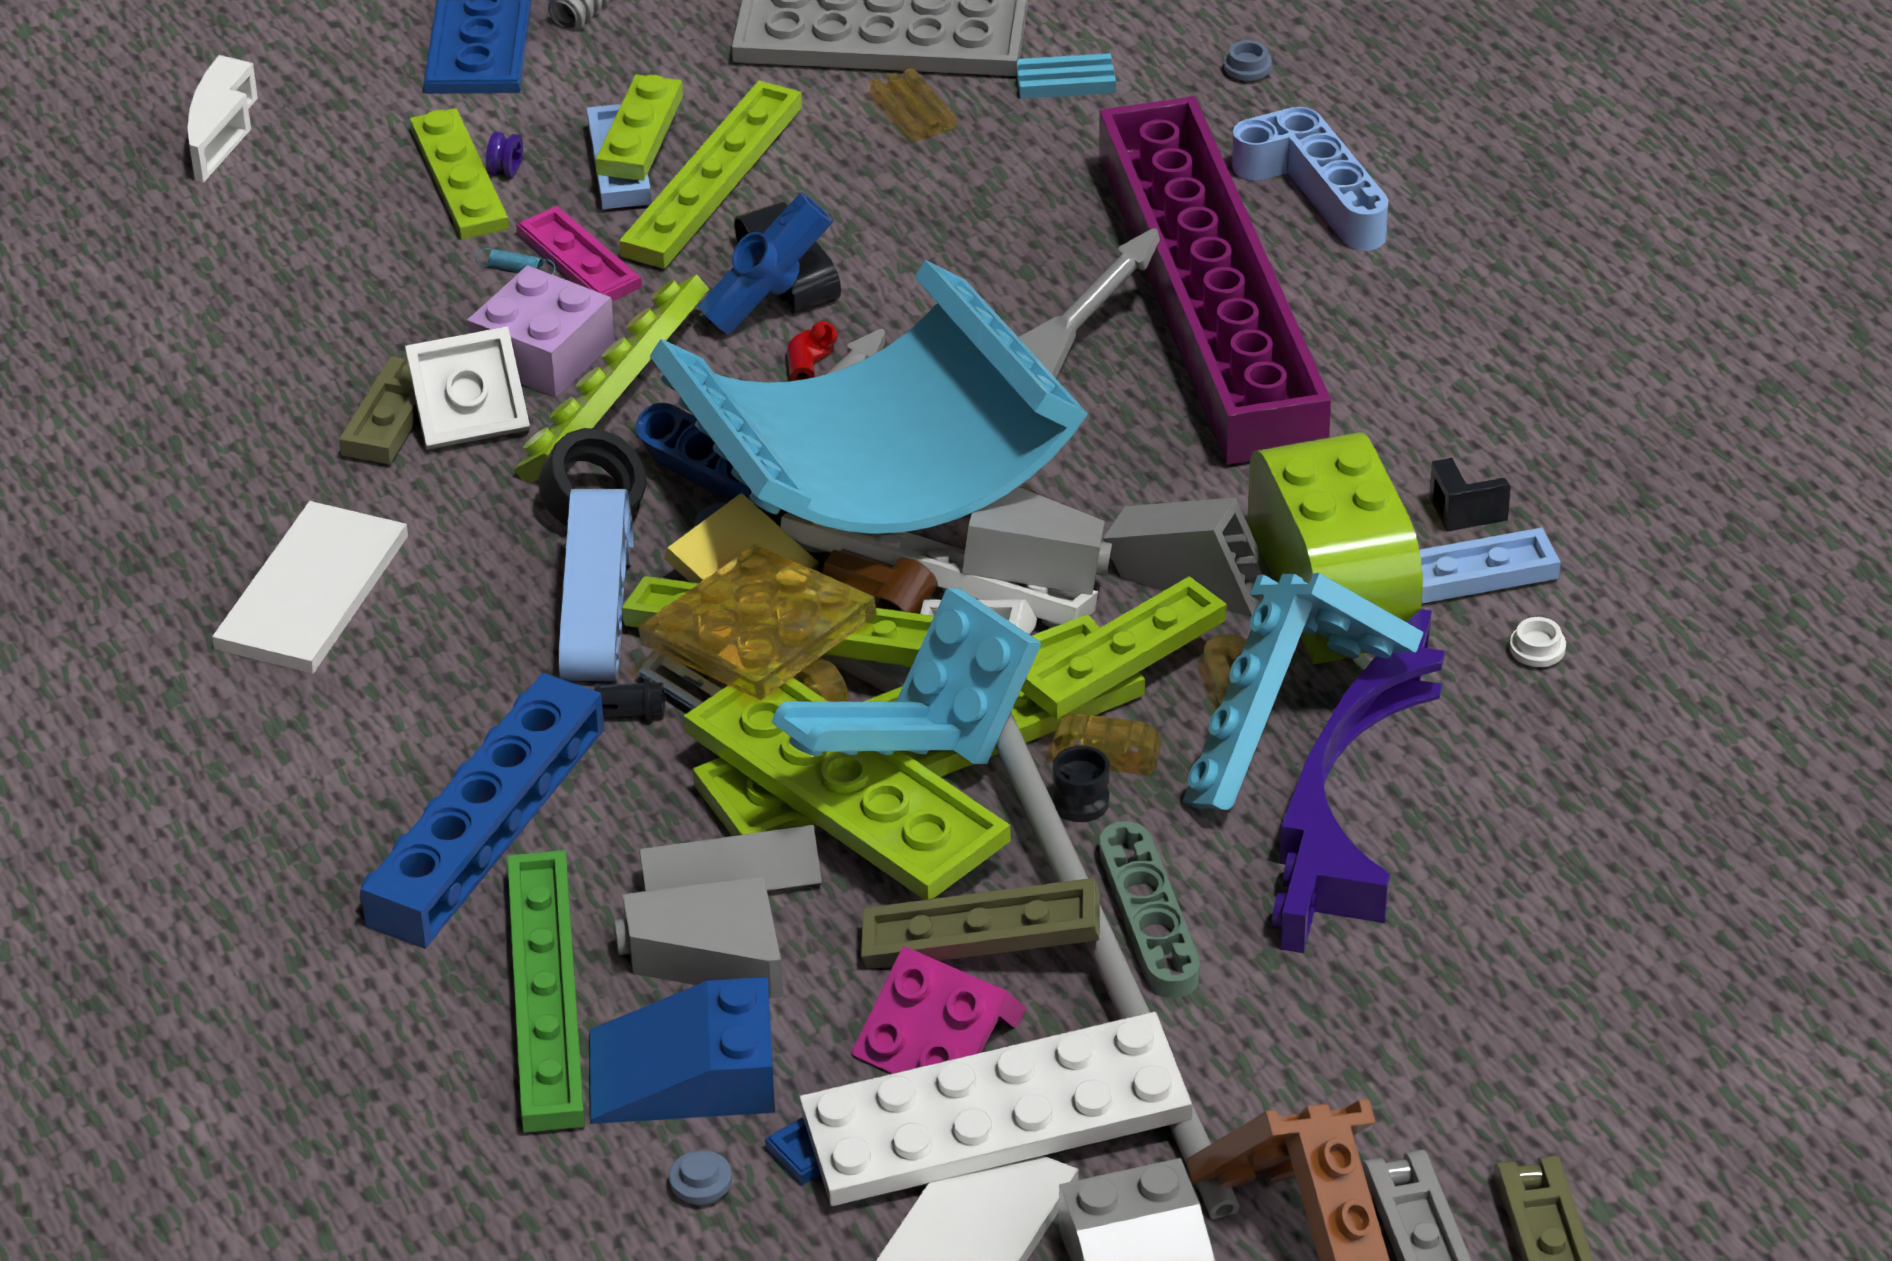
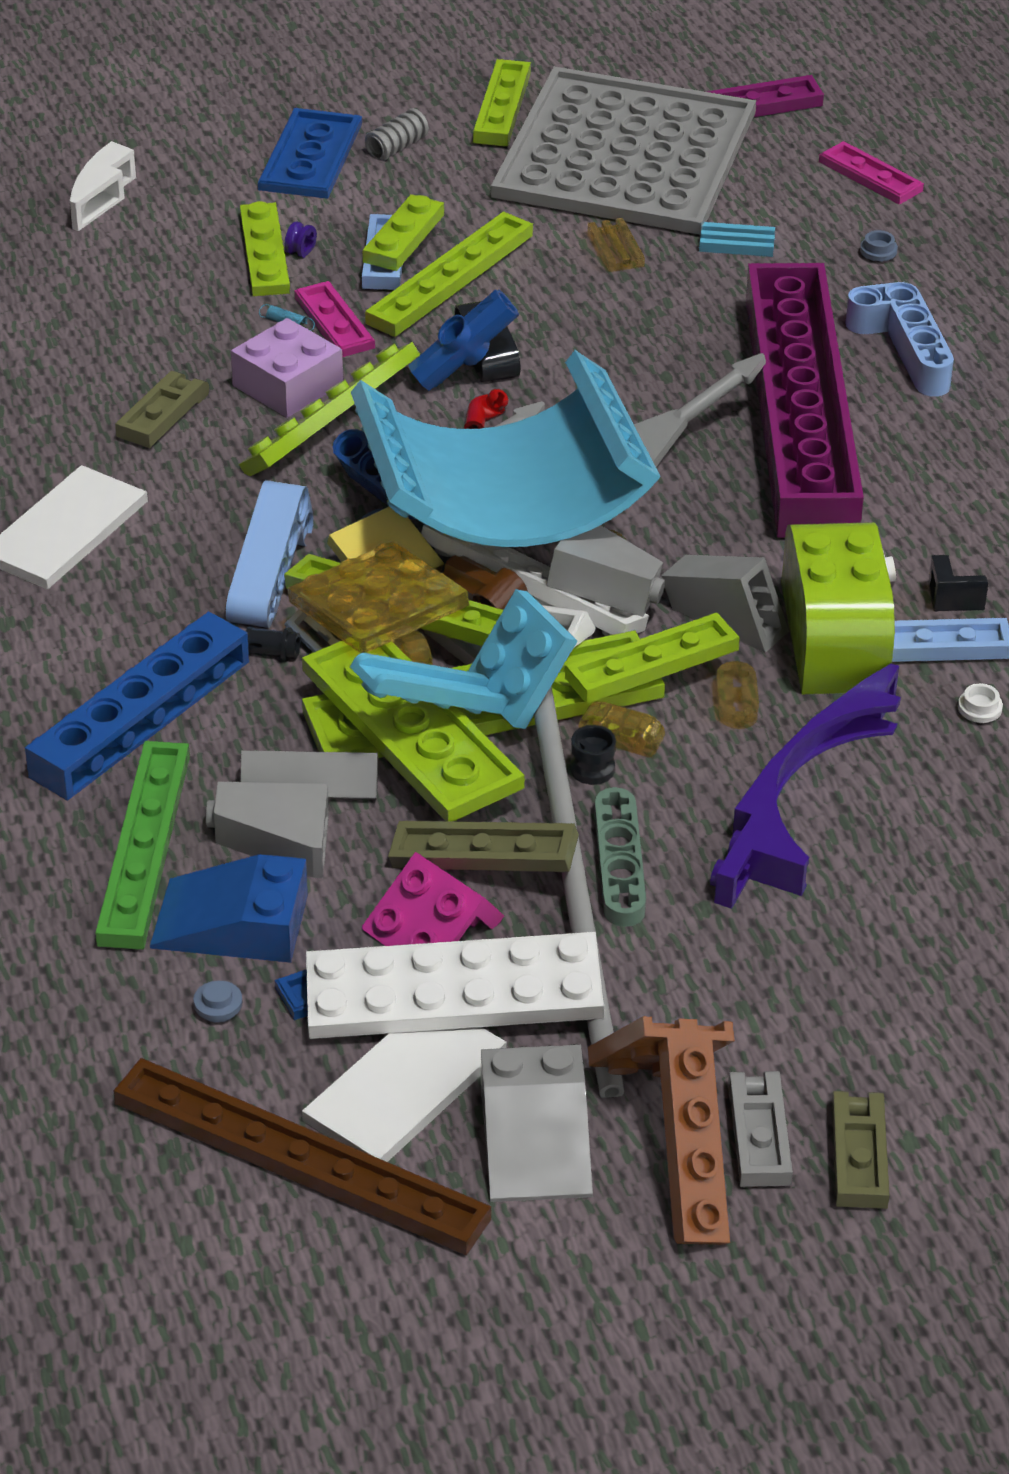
camera: 10 degrees right, 0 degrees up
white plate [405,326,530,450] -> none
black tyre [538,428,647,527] -> none
medium azure bracket [1182,573,1424,810] -> none

